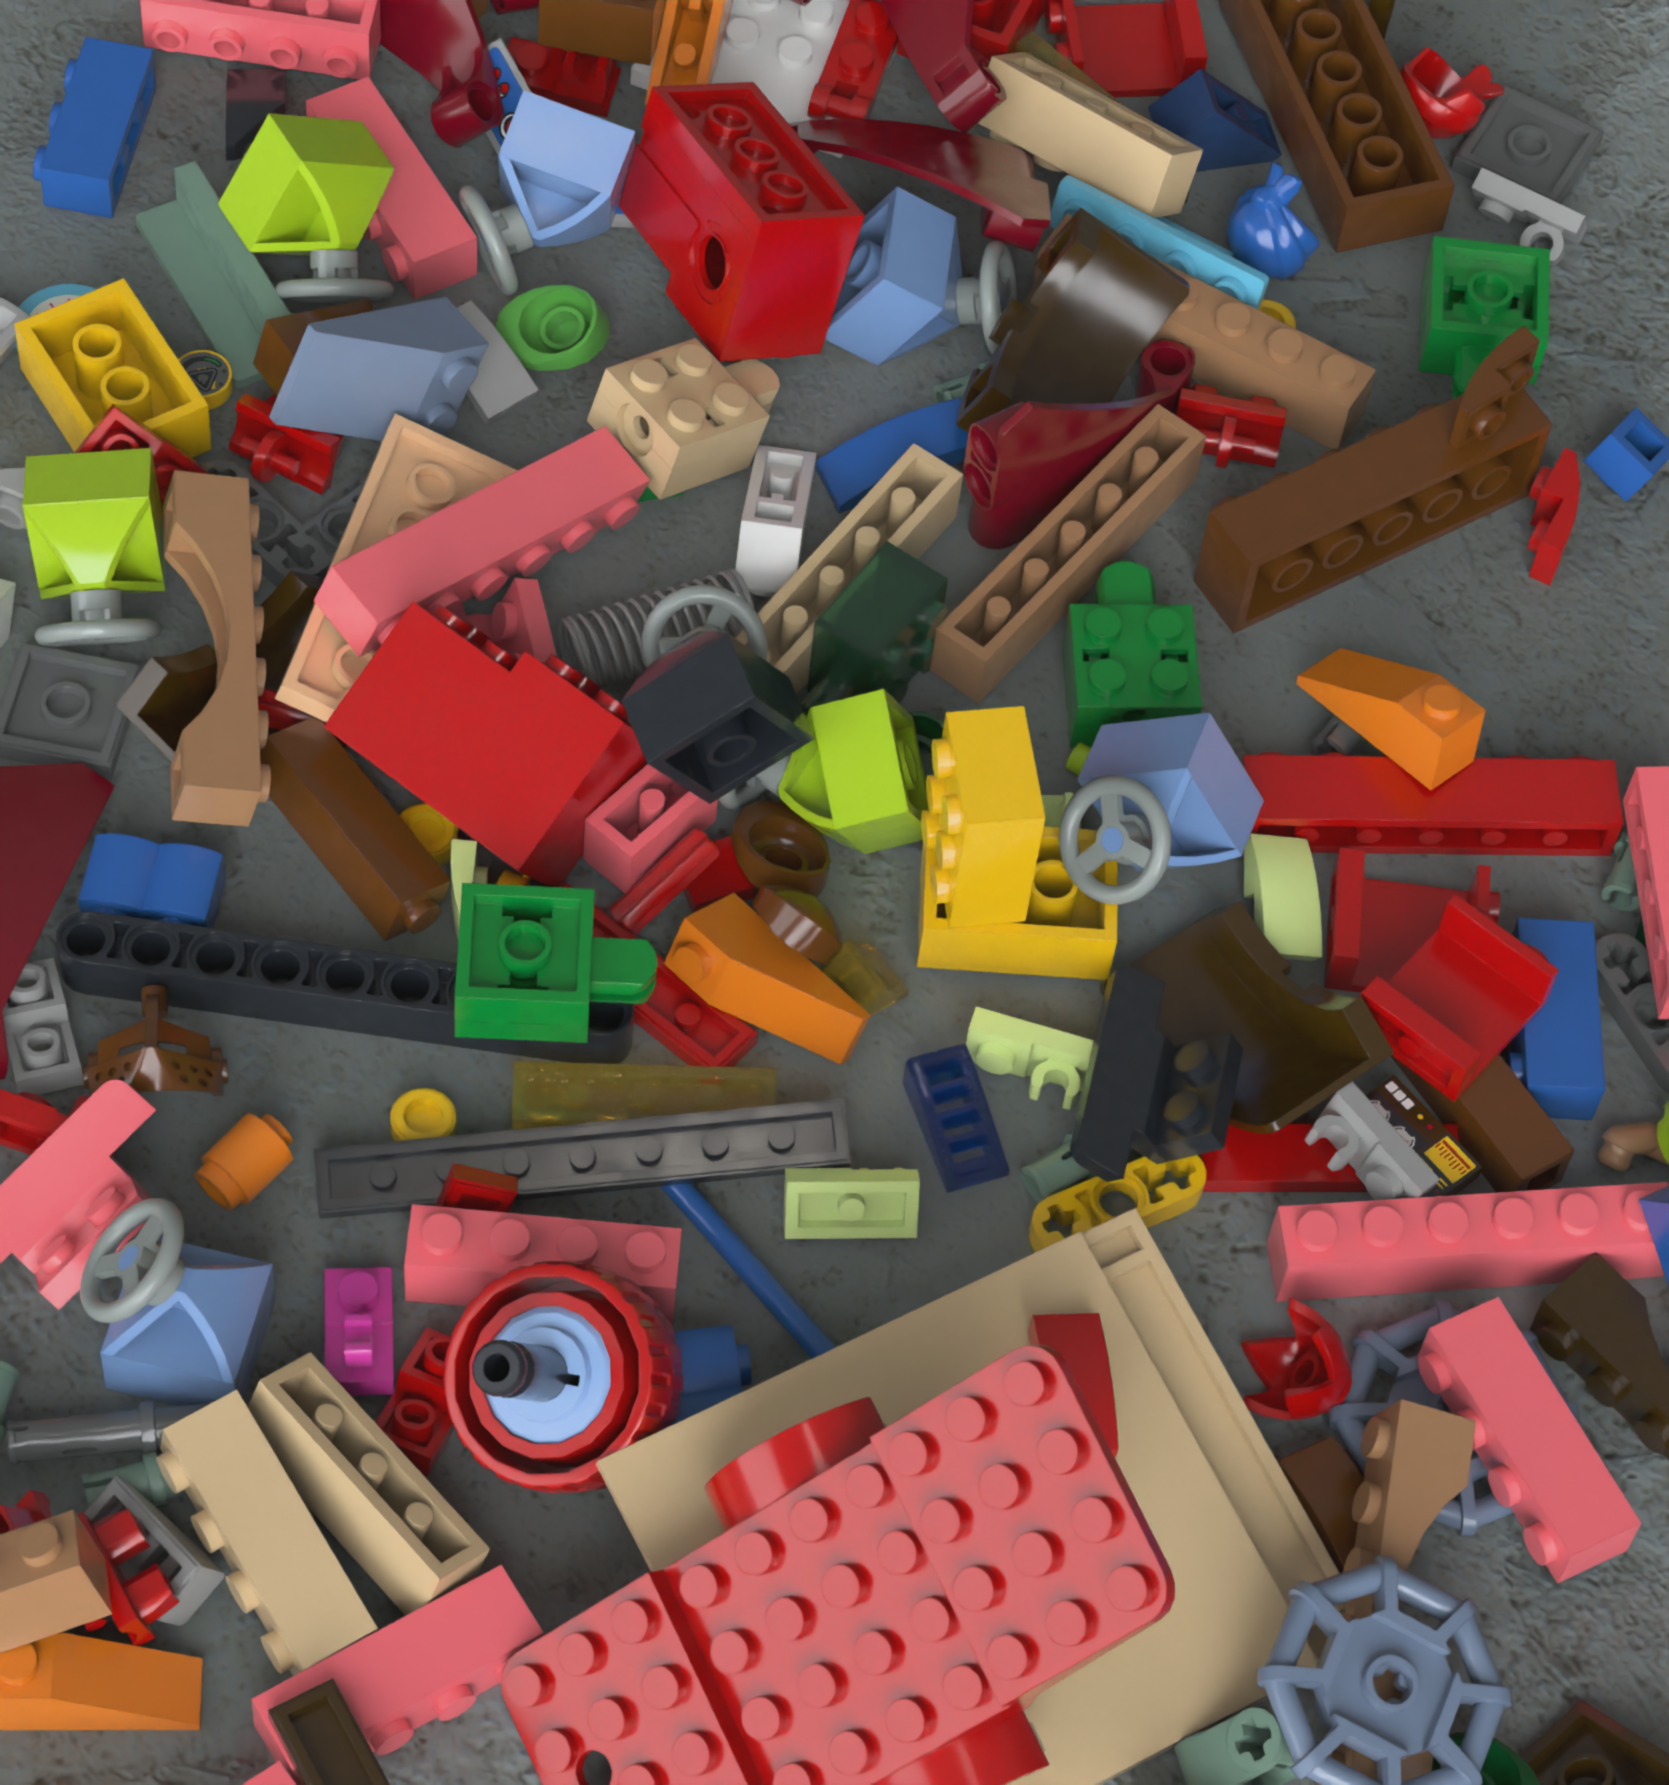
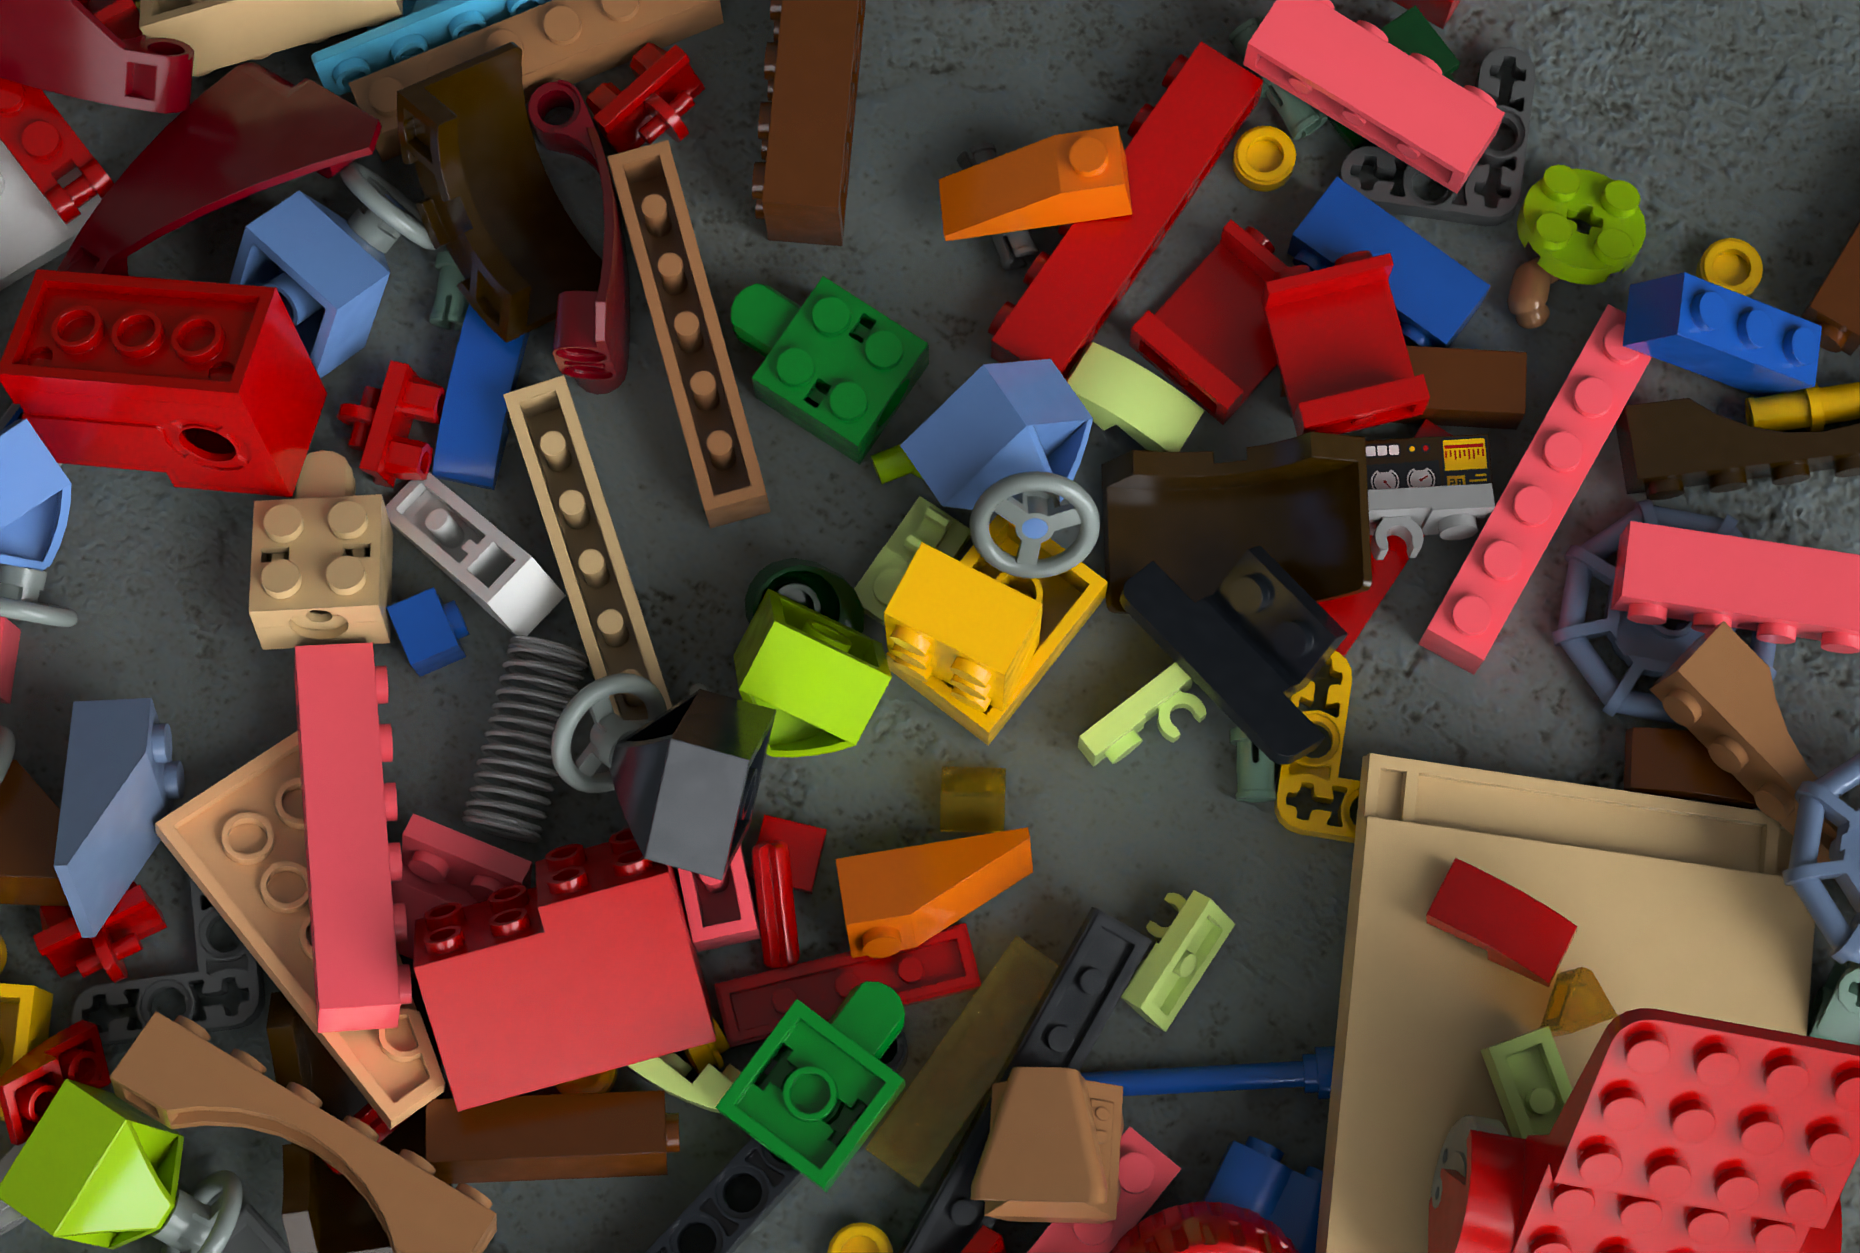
camera: 45 degrees left, 20 degrees up
light grey slope [457,300,539,425] -> none
bright green hat [495,285,610,371] -> none
reddish brown hat [731,800,831,897] -> none
reddish brown hat [752,884,843,964] -> none
clear green brick [800,541,949,717] -> none
clear blue slope [903,1044,1009,1193] -> none
red piece [1241,1297,1352,1420] -> none
none -> red hips [337,360,446,488]
none -> blue plate [386,587,470,677]
none -> medium nougat piece [970,1067,1124,1224]
none -> yellow tile [1232,126,1296,192]

